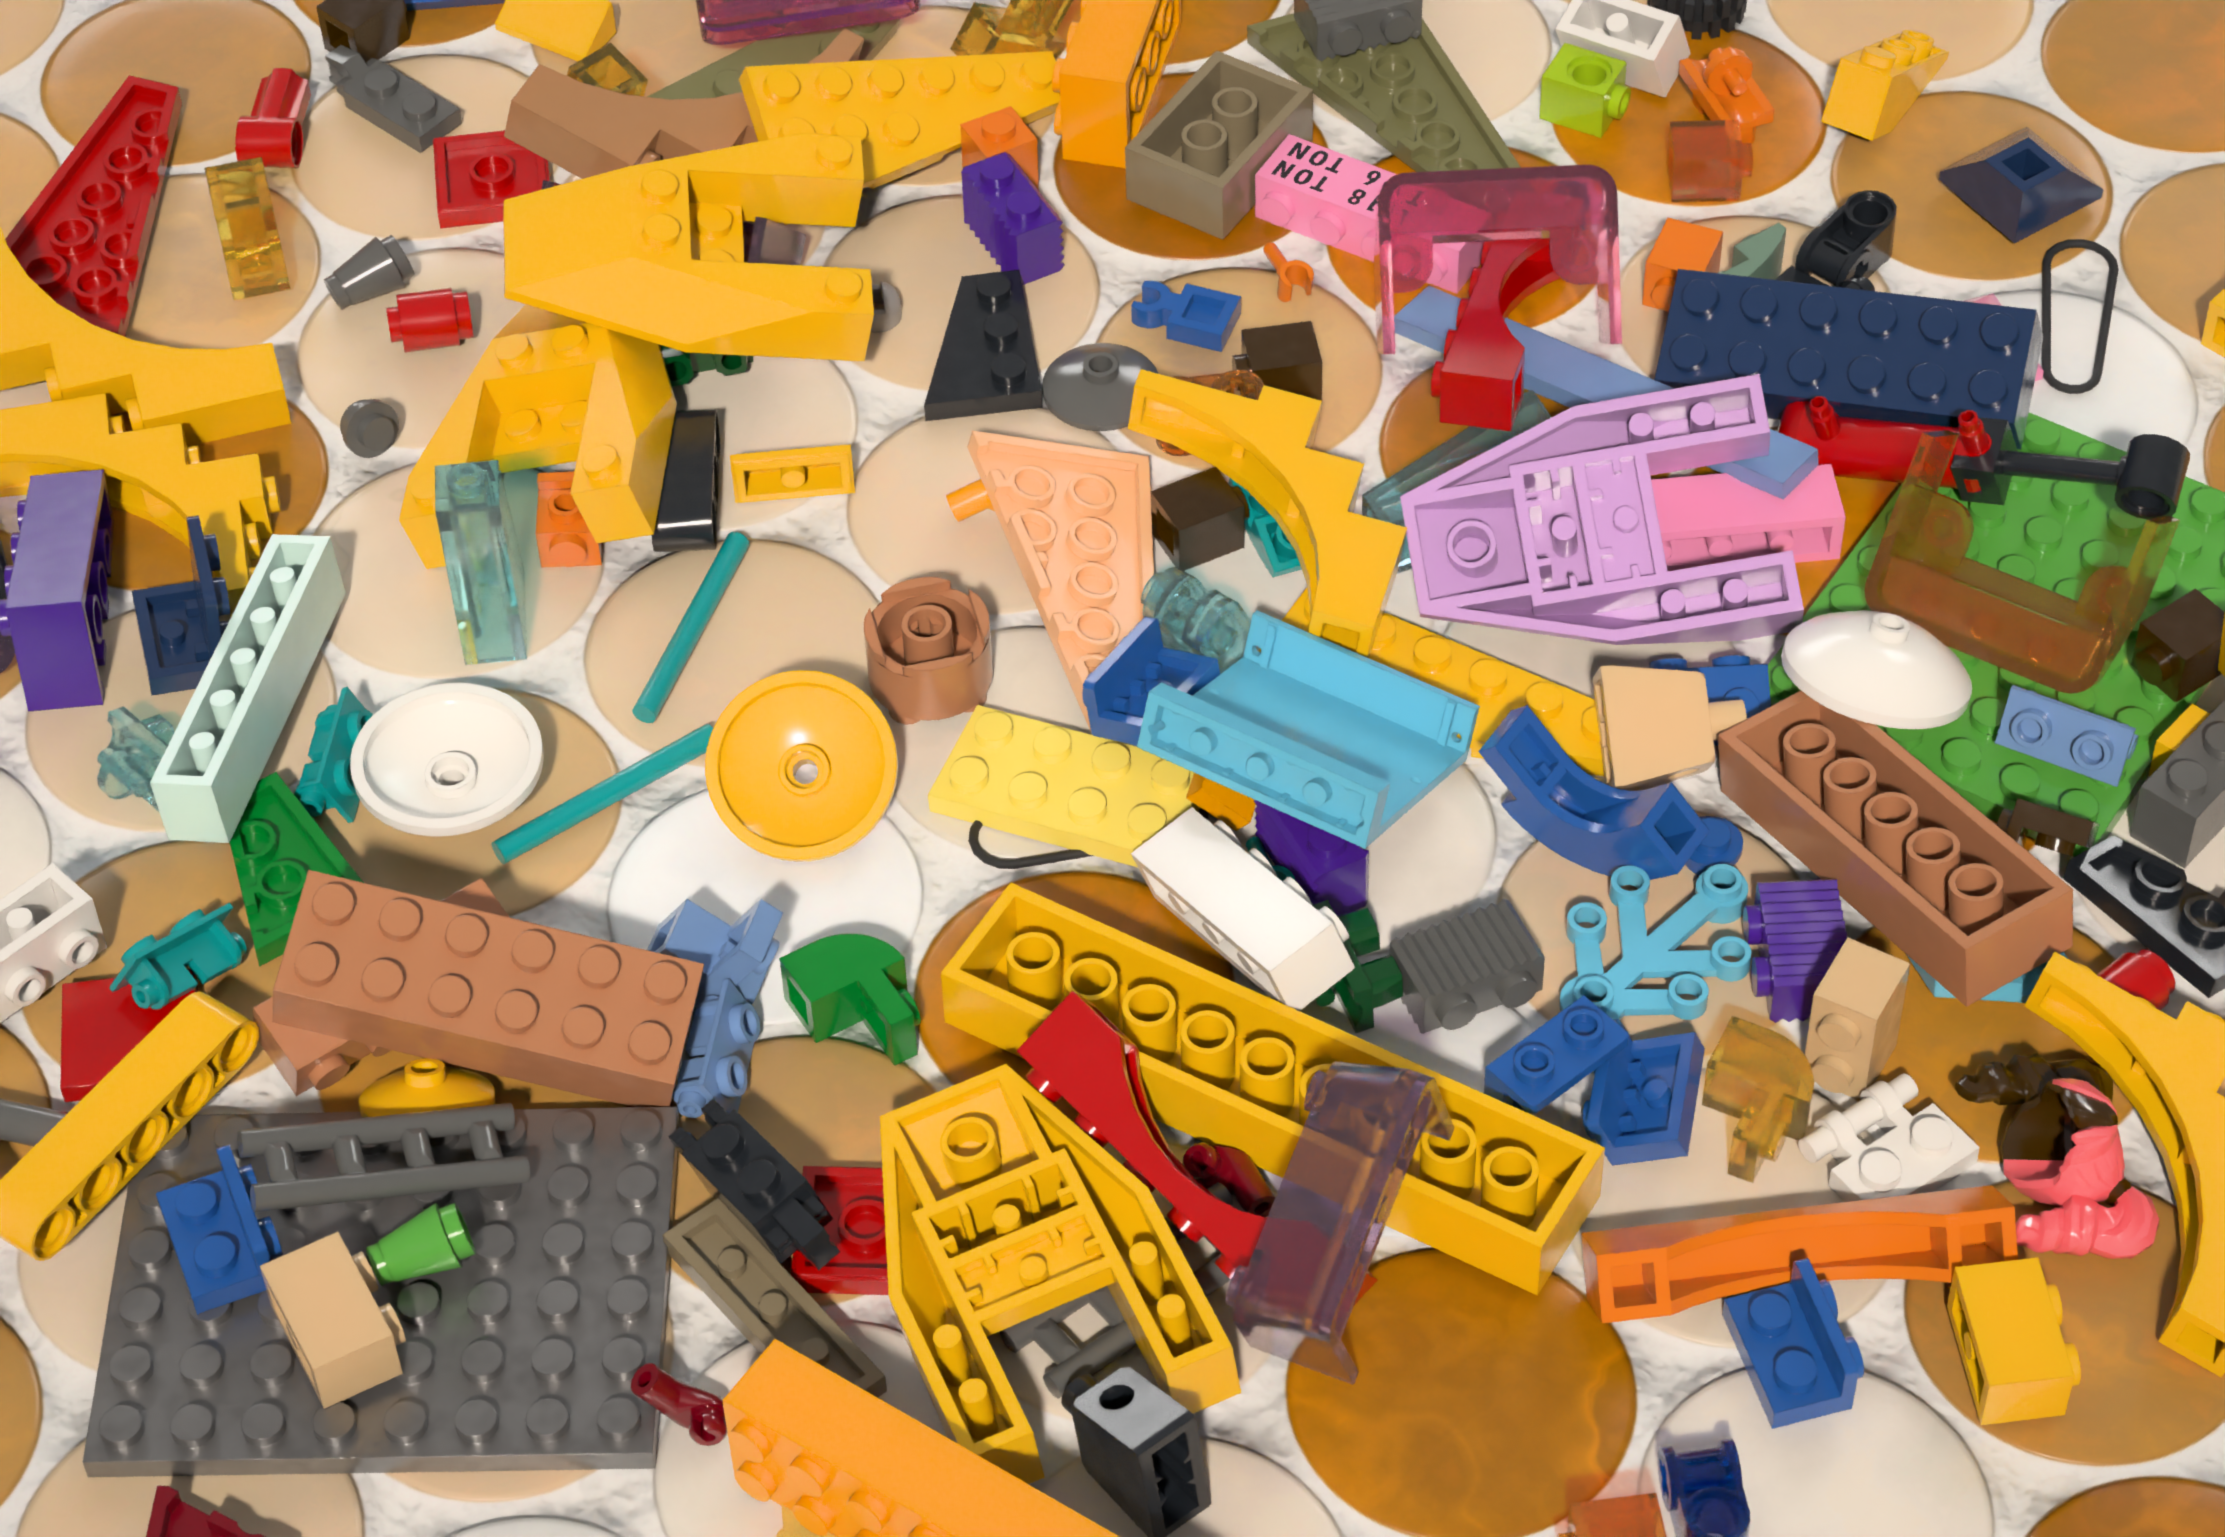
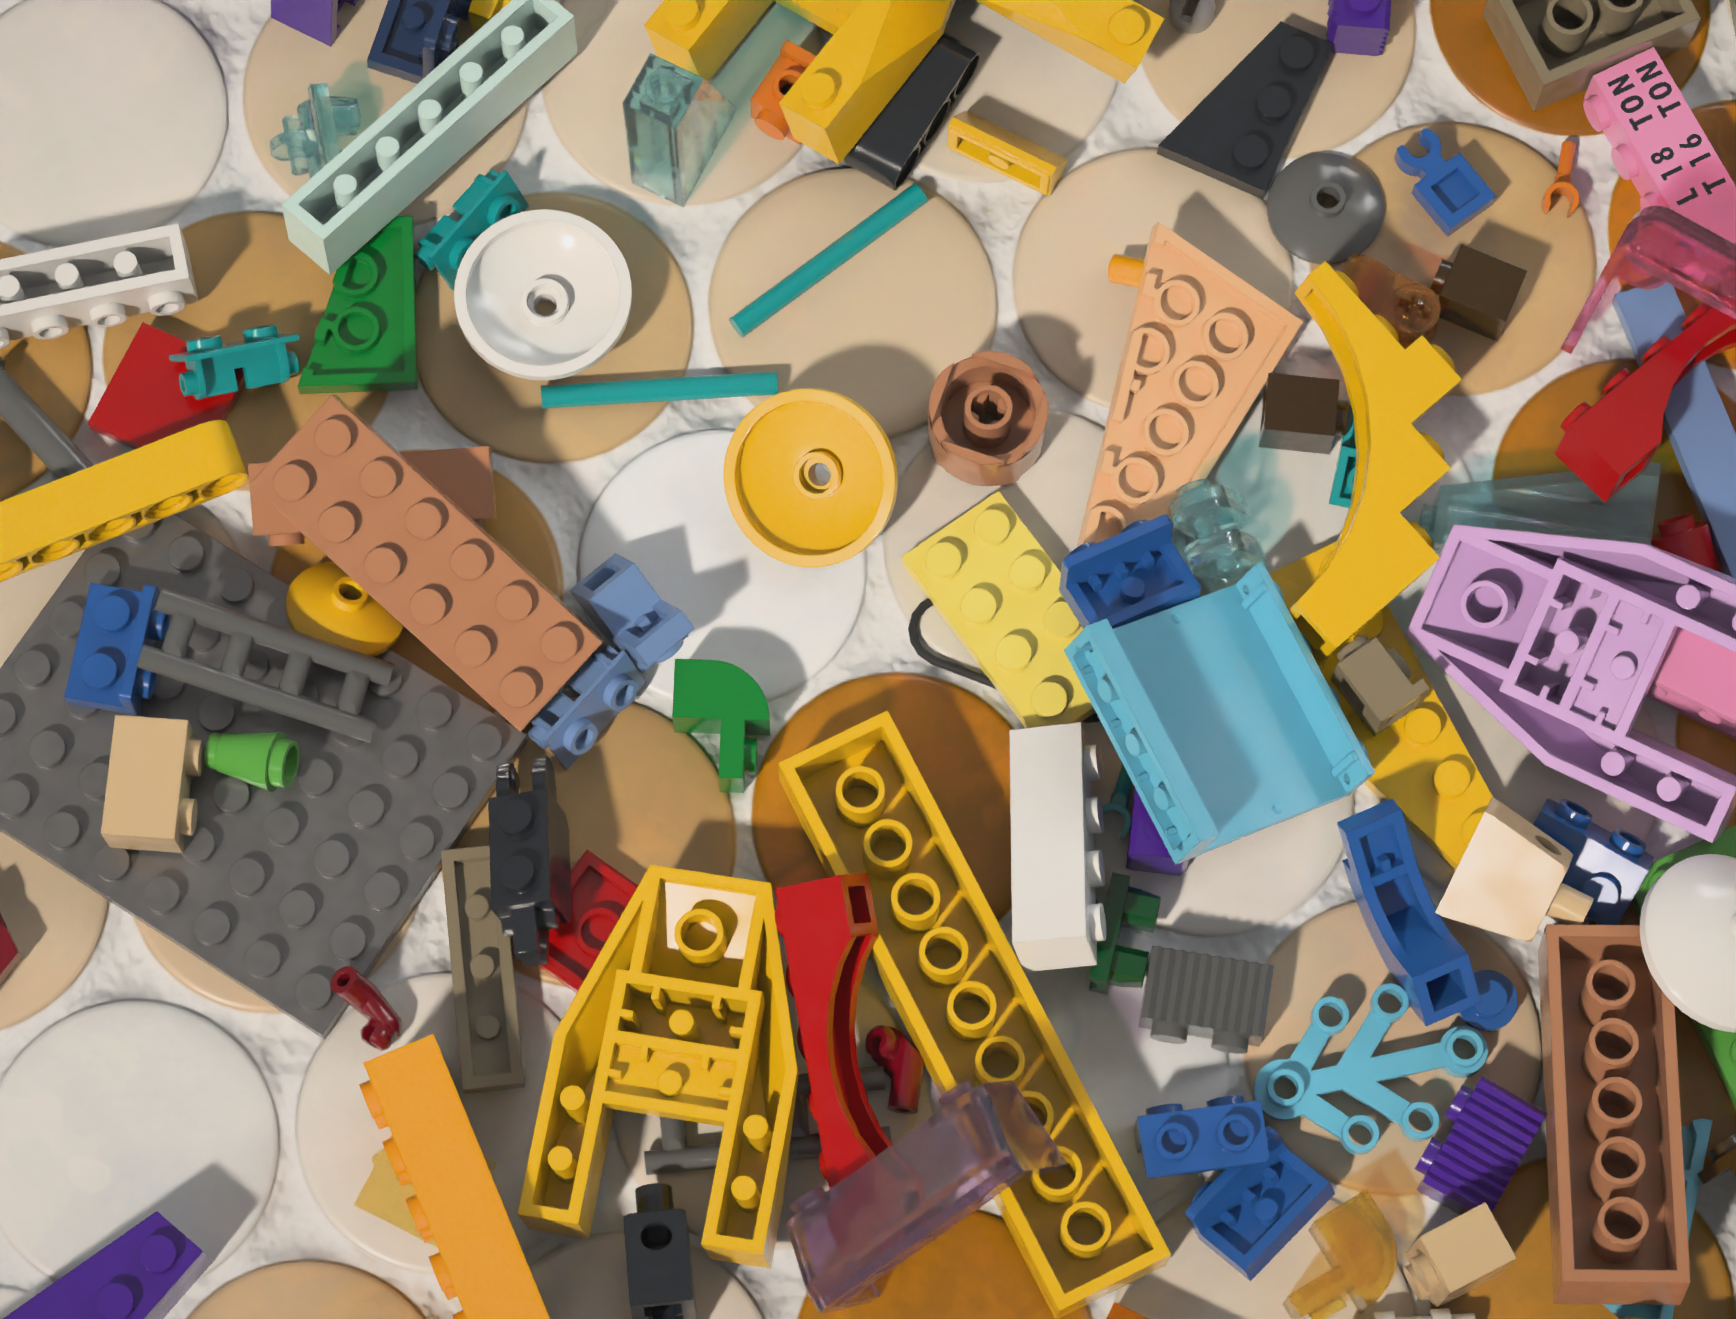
camera: 30 degrees right, 25 degrees up
none -> dark tan brick [1331,634,1429,737]

